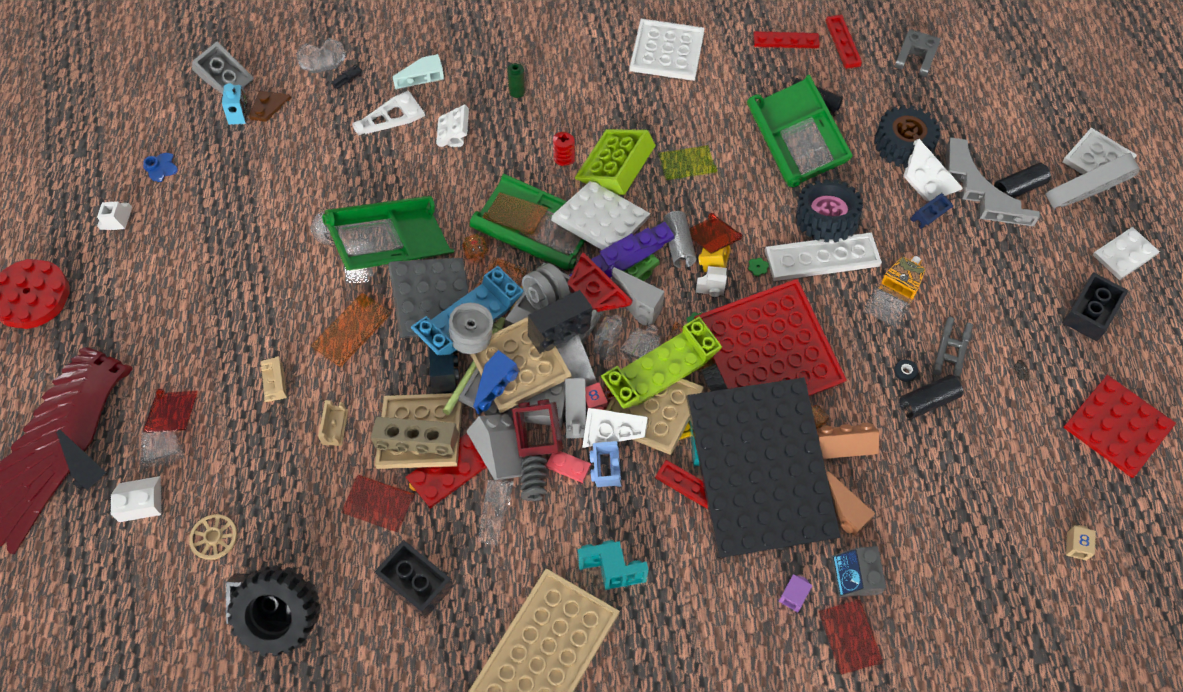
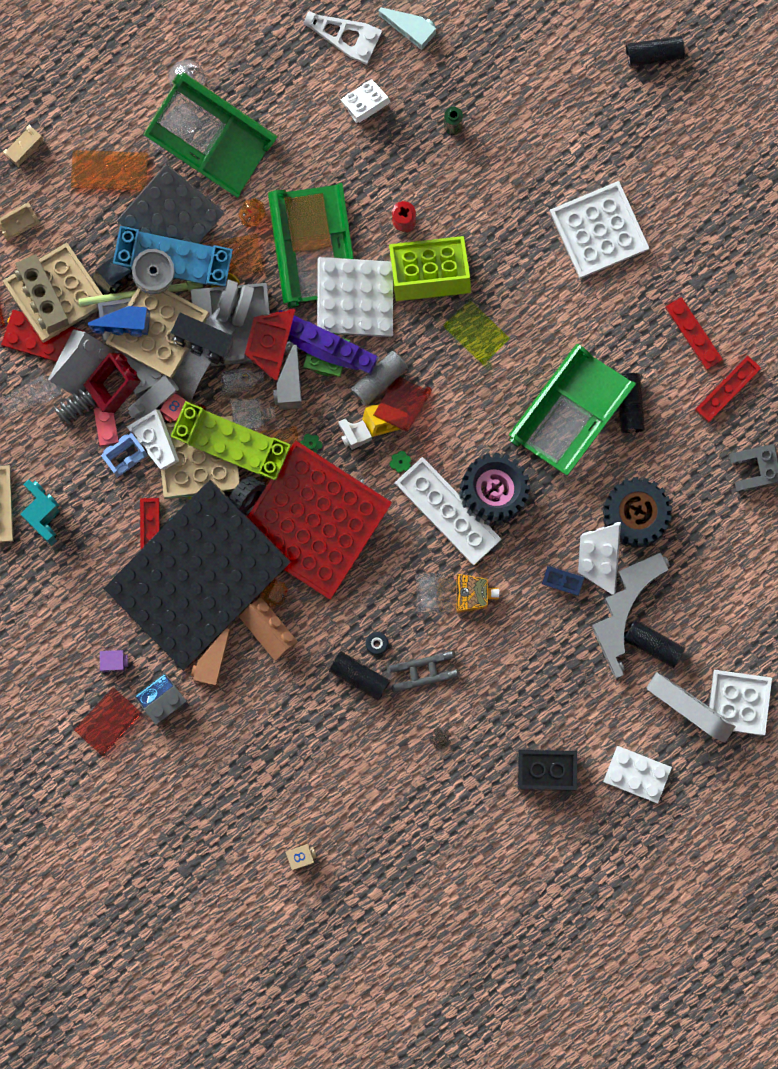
camera: 60 degrees right, 20 degrees up
red plate [1063,375,1176,478] -> none

